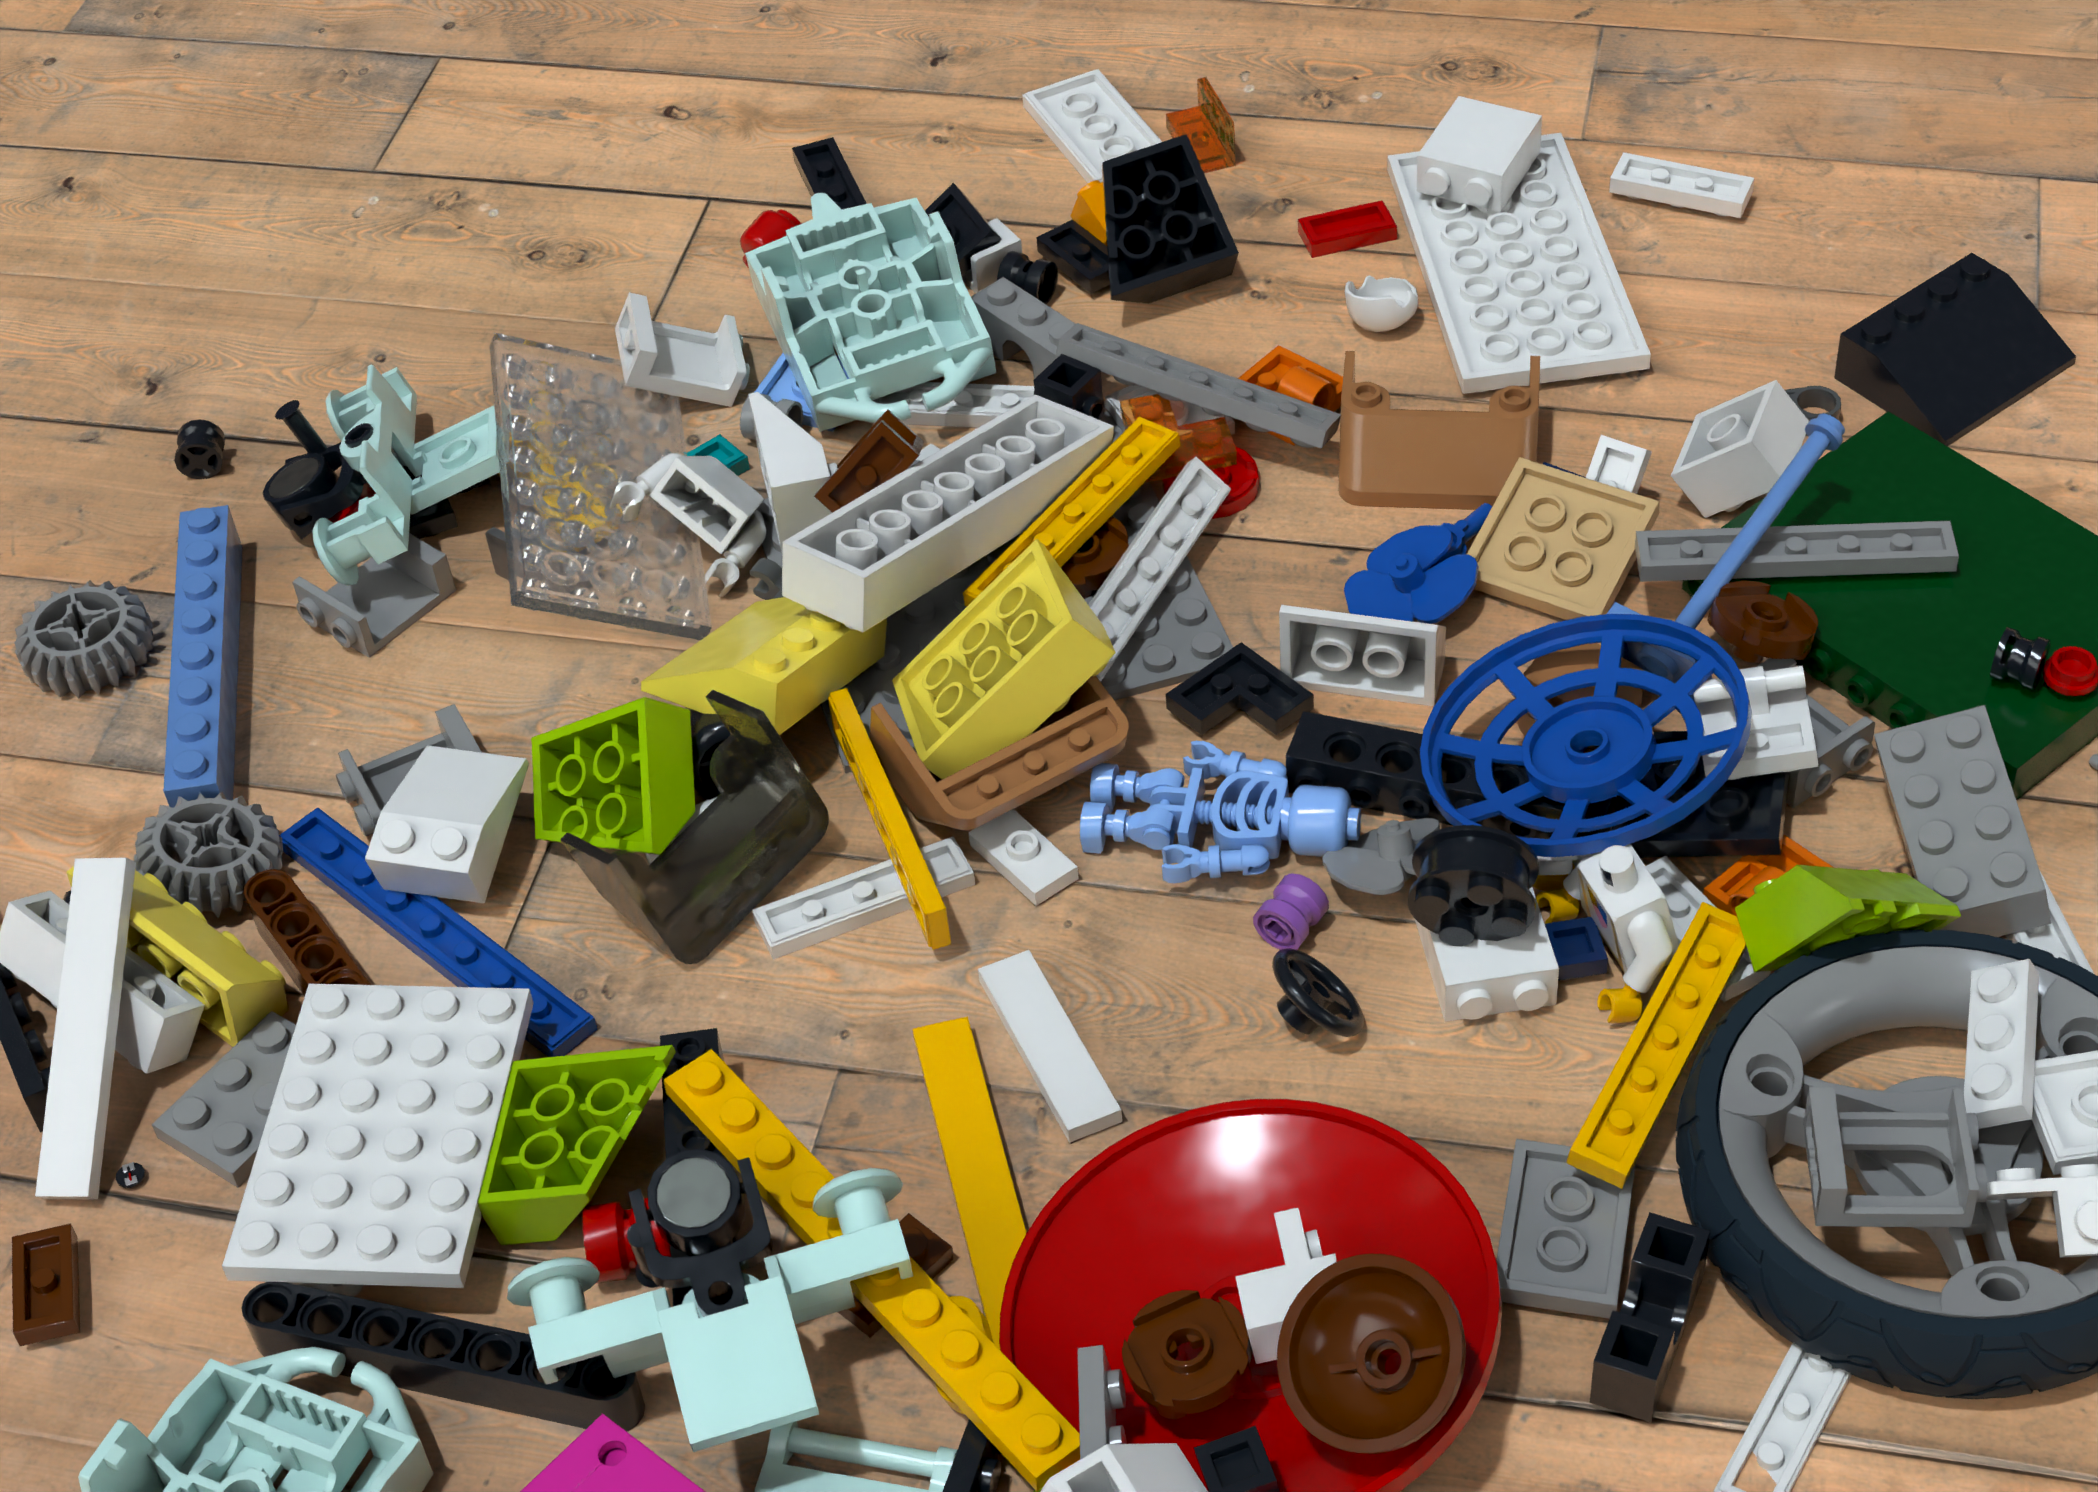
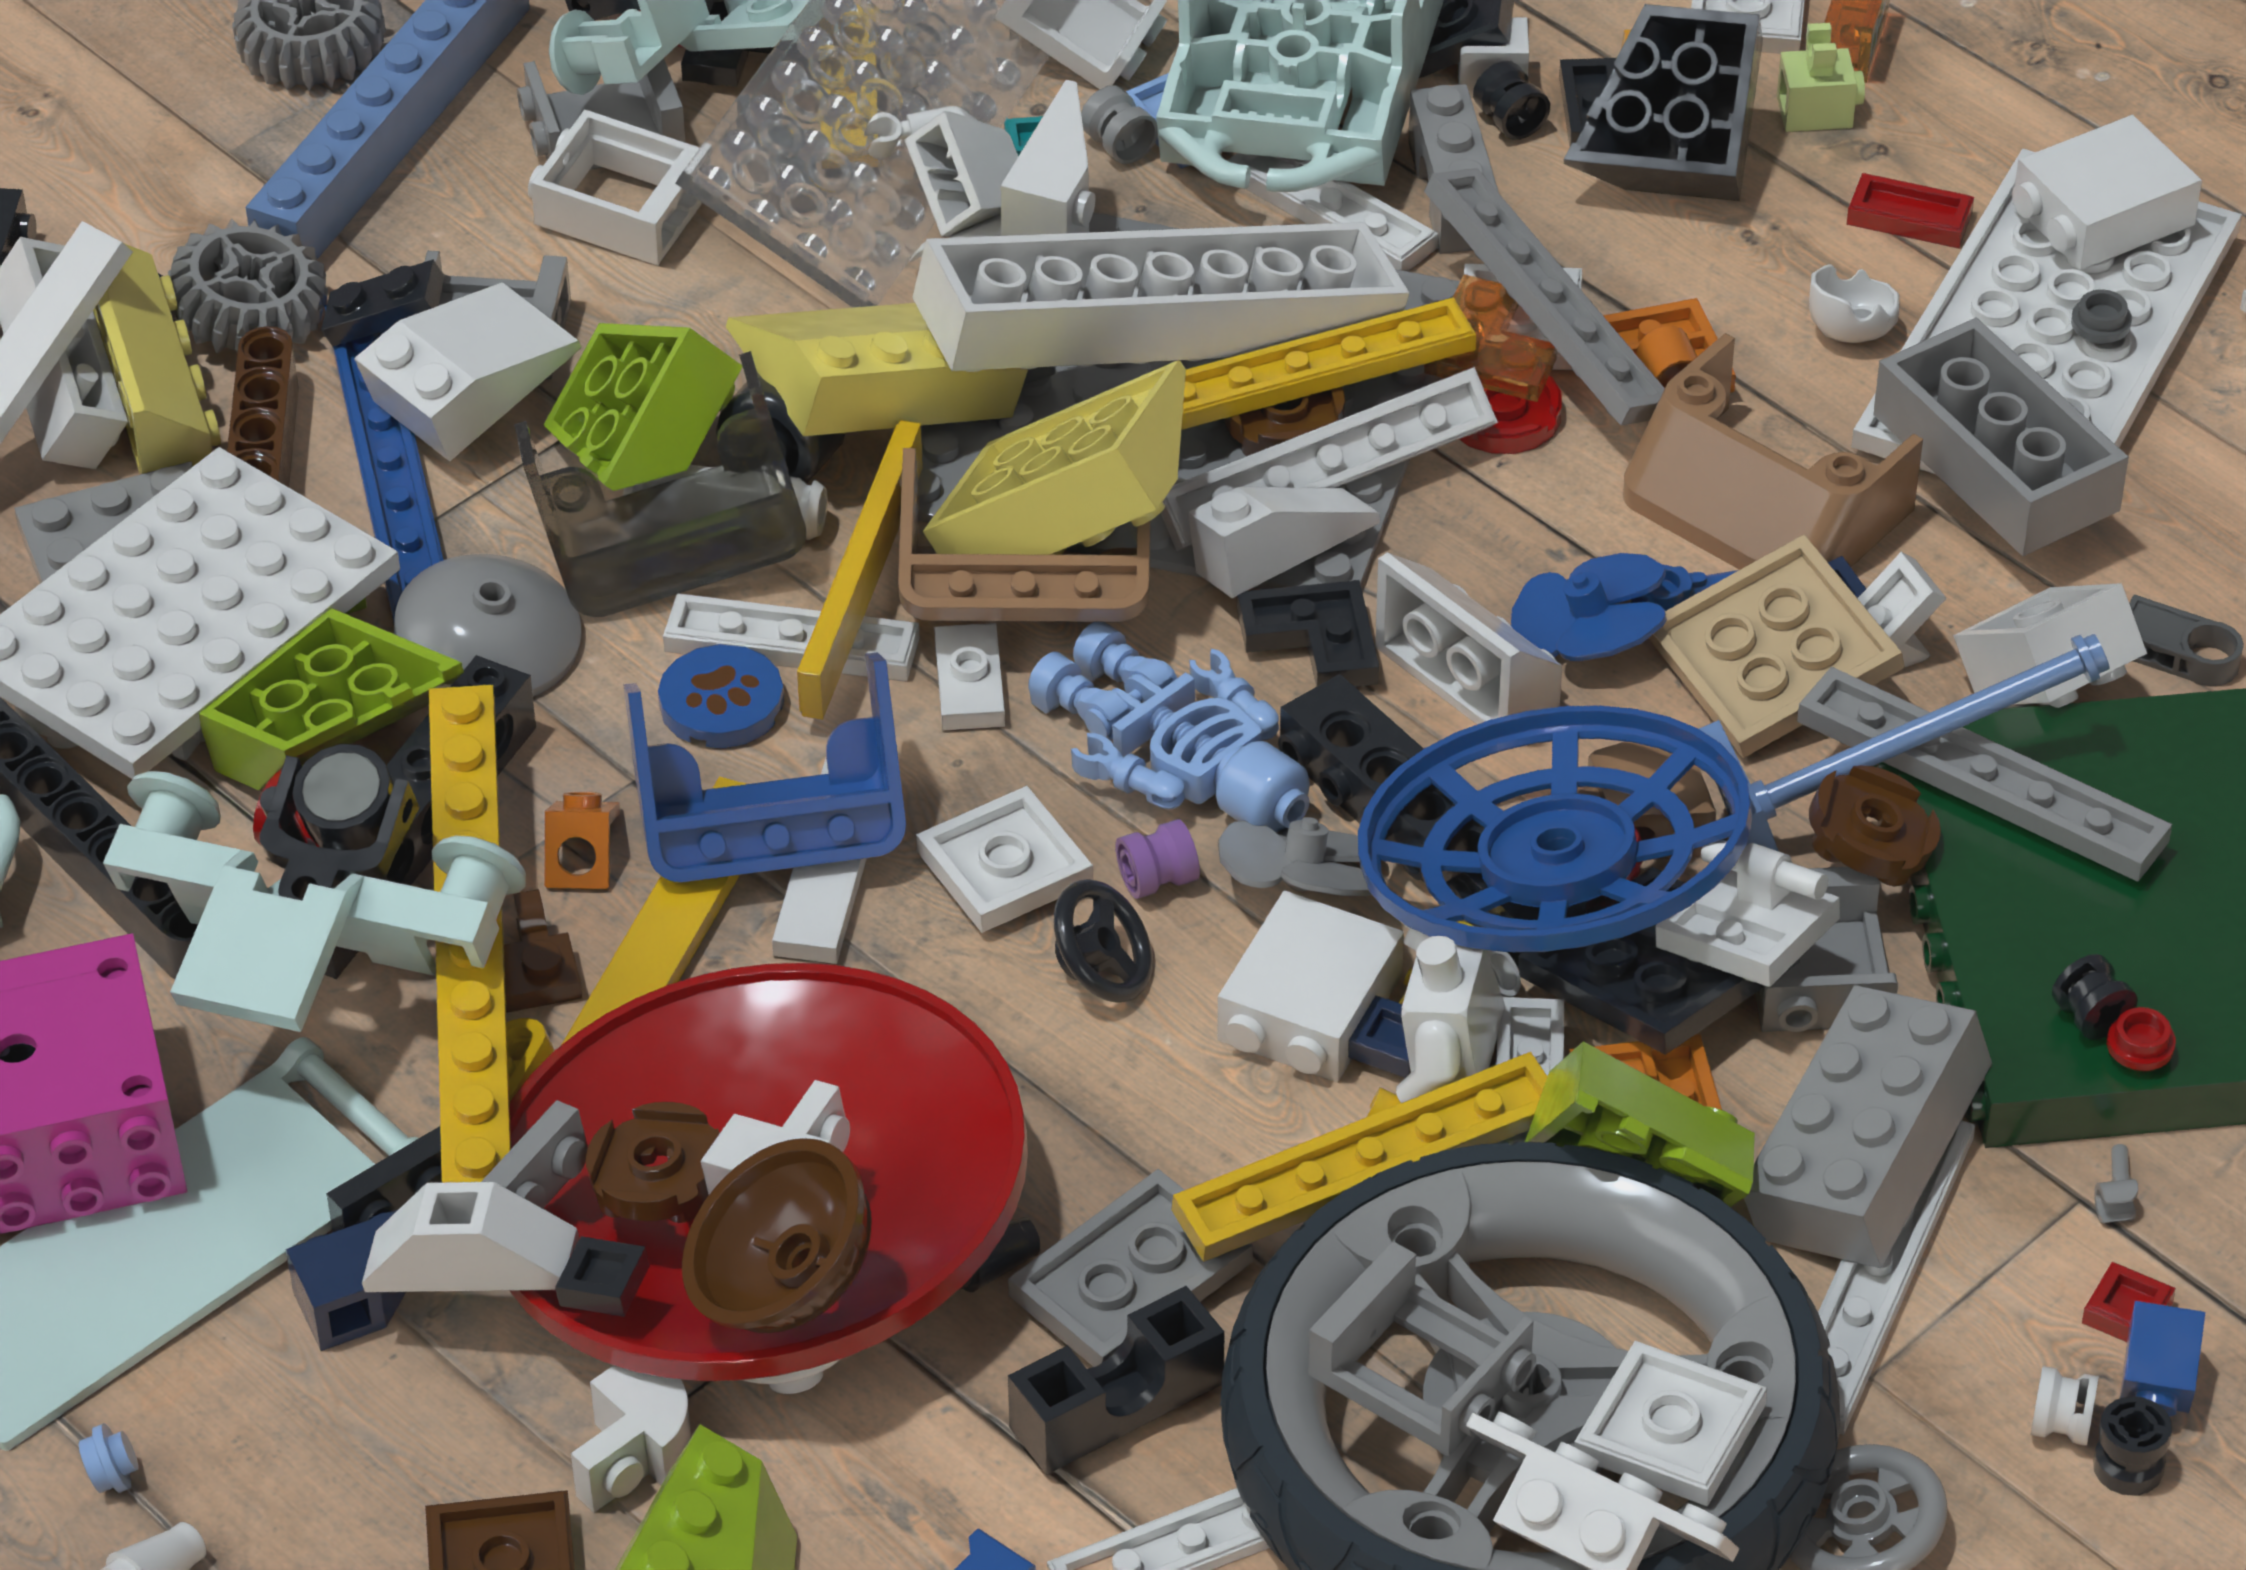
camera: 30 degrees right, 0 degrees up
reddish brown panel [814,409,924,513] -> none
black brick [1033,354,1105,420] -> none
black wheel [1408,825,1539,946] -> none
white plate [1964,959,2039,1129] -> none
none -> black plate [321,259,445,347]
none -> light grey dish [394,554,581,697]
none -> white window [528,109,710,266]
none -> orange bracket [544,792,620,889]
none -> blue windscreen [623,652,906,882]
none -> blue tile [658,644,784,748]
none -> white plate [916,786,1093,933]
none -> white slope [1188,487,1380,598]
none -> yellowish green brick [1777,22,1865,132]
none -> light grey brick [1873,317,2129,556]
none -> dark grey plate [2071,289,2132,344]

